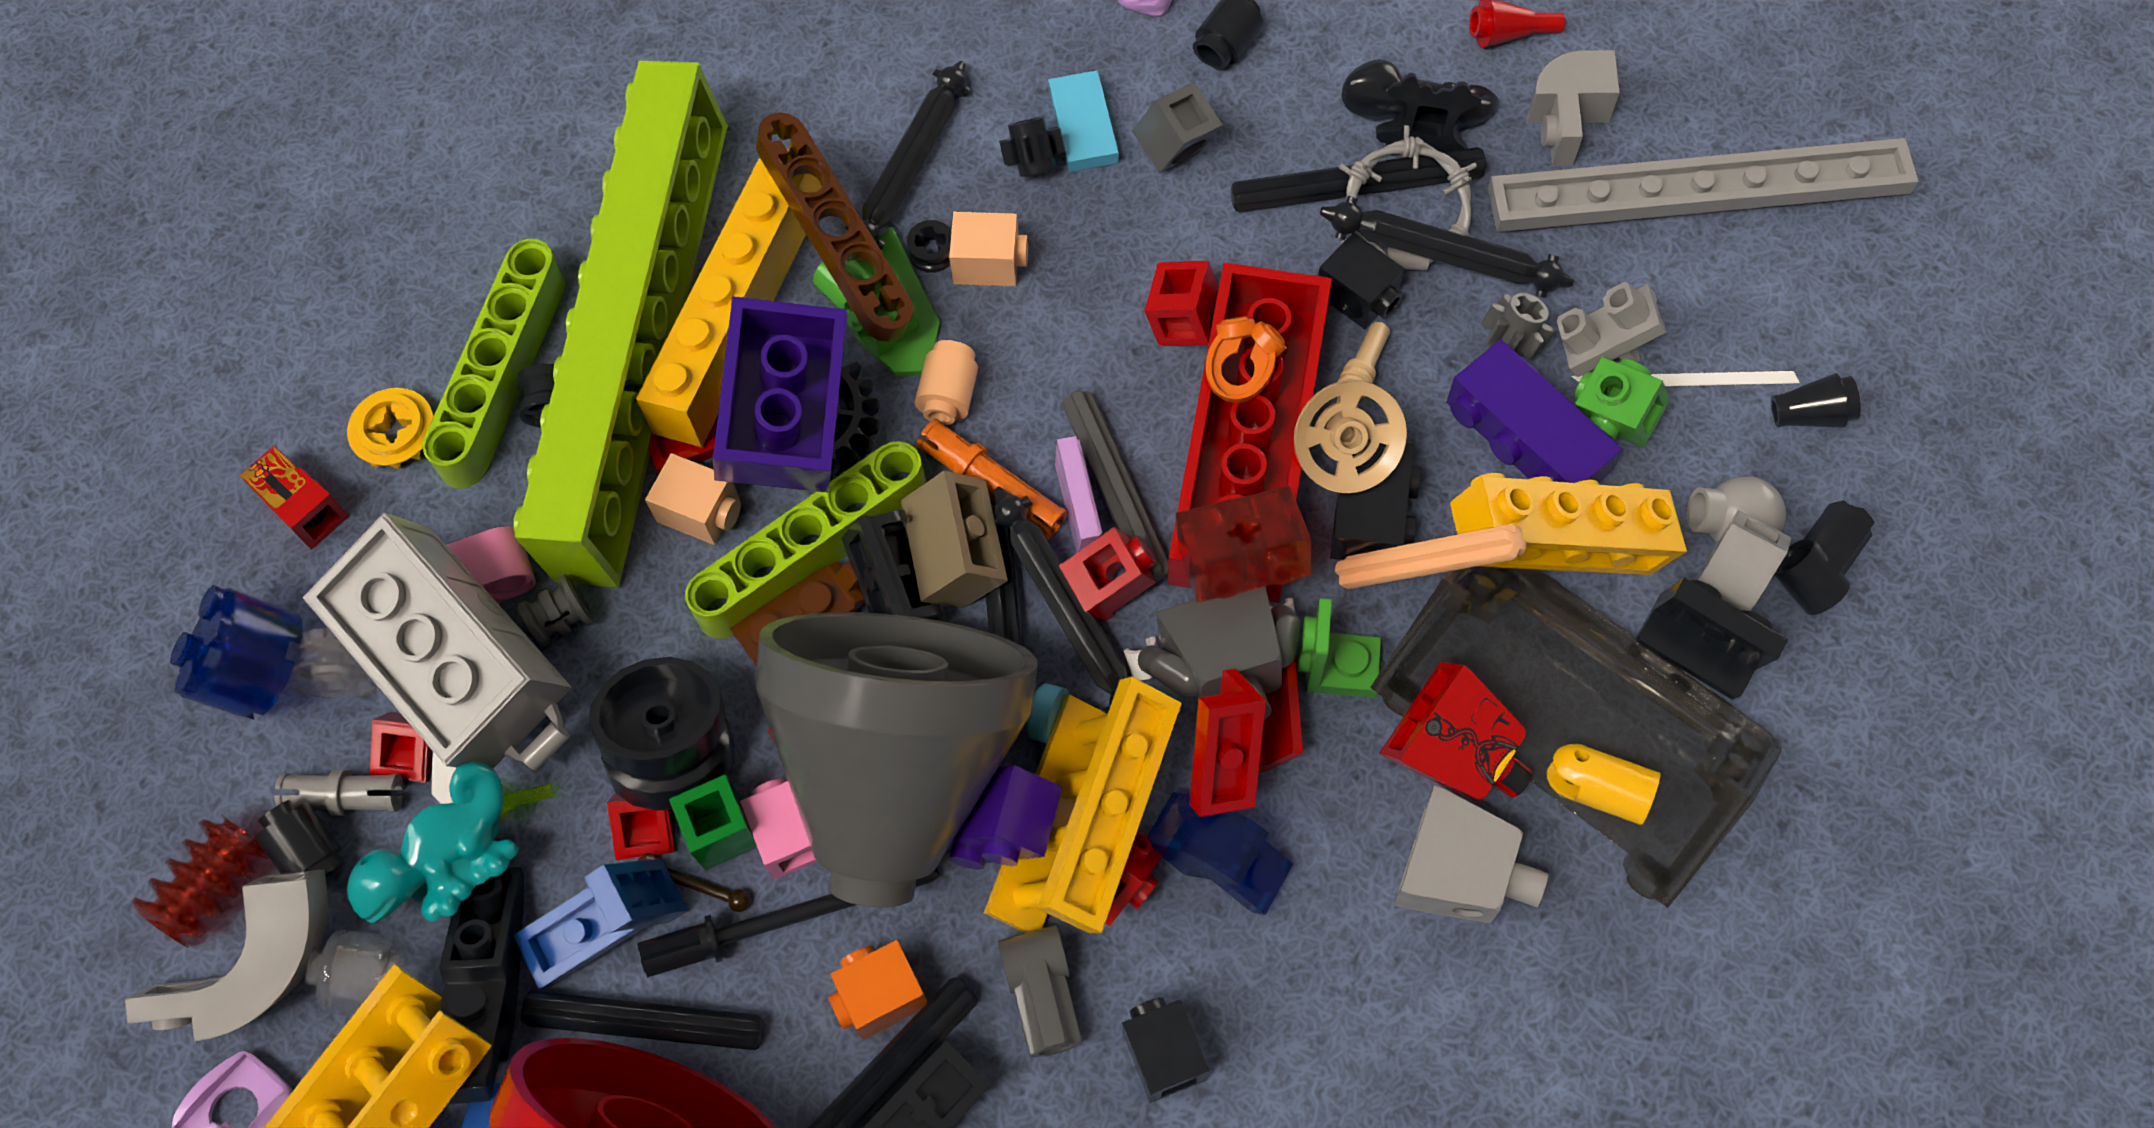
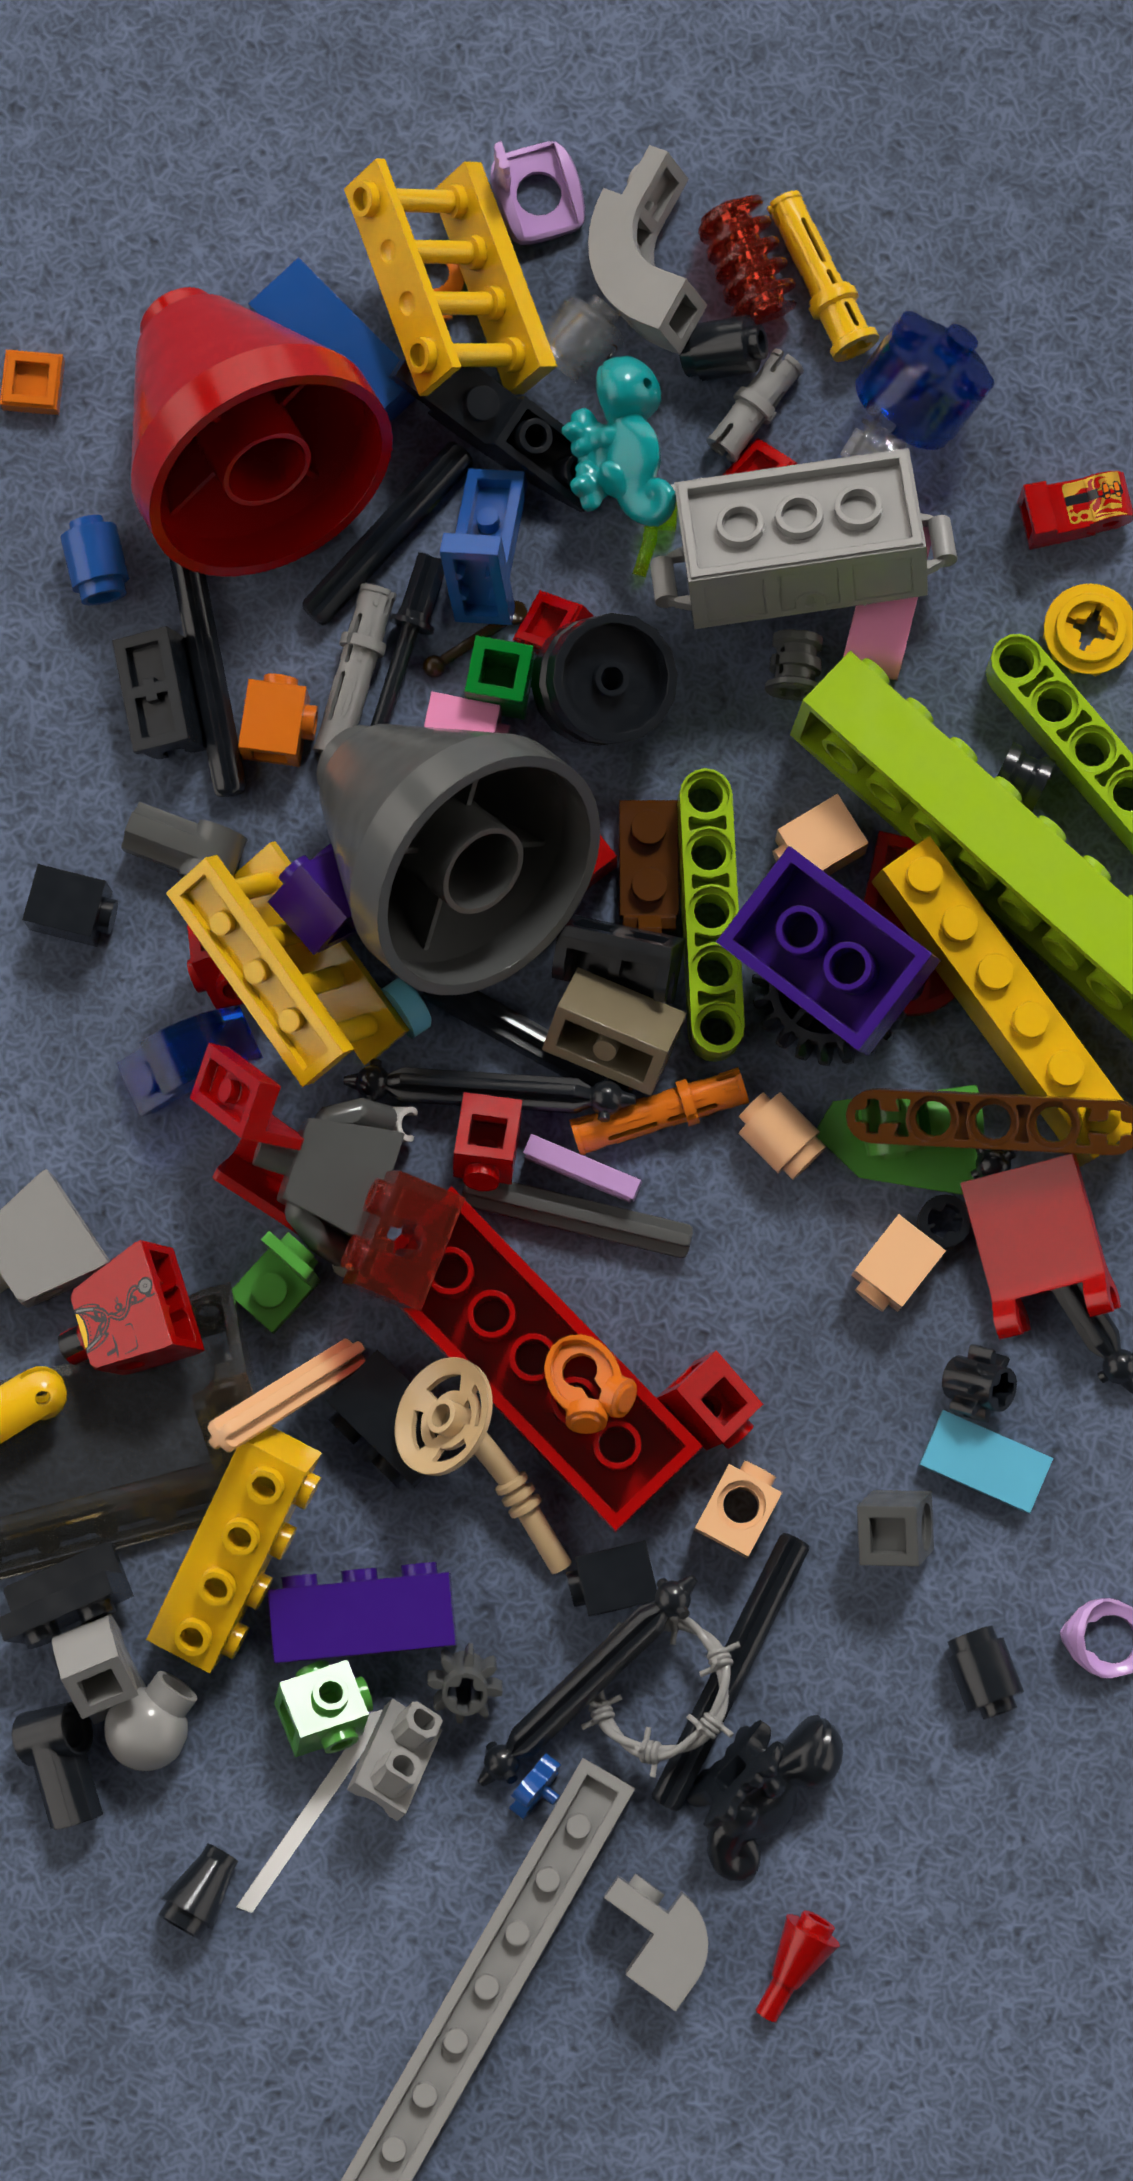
camera: 125 degrees right, 15 degrees up
none -> light grey pin [313,583,397,755]
none -> blue piece [509,1753,561,1820]
none -> light nougat brick [694,1460,782,1558]
none -> yellow pin [767,190,880,362]
none -> red flag [960,1153,1121,1340]

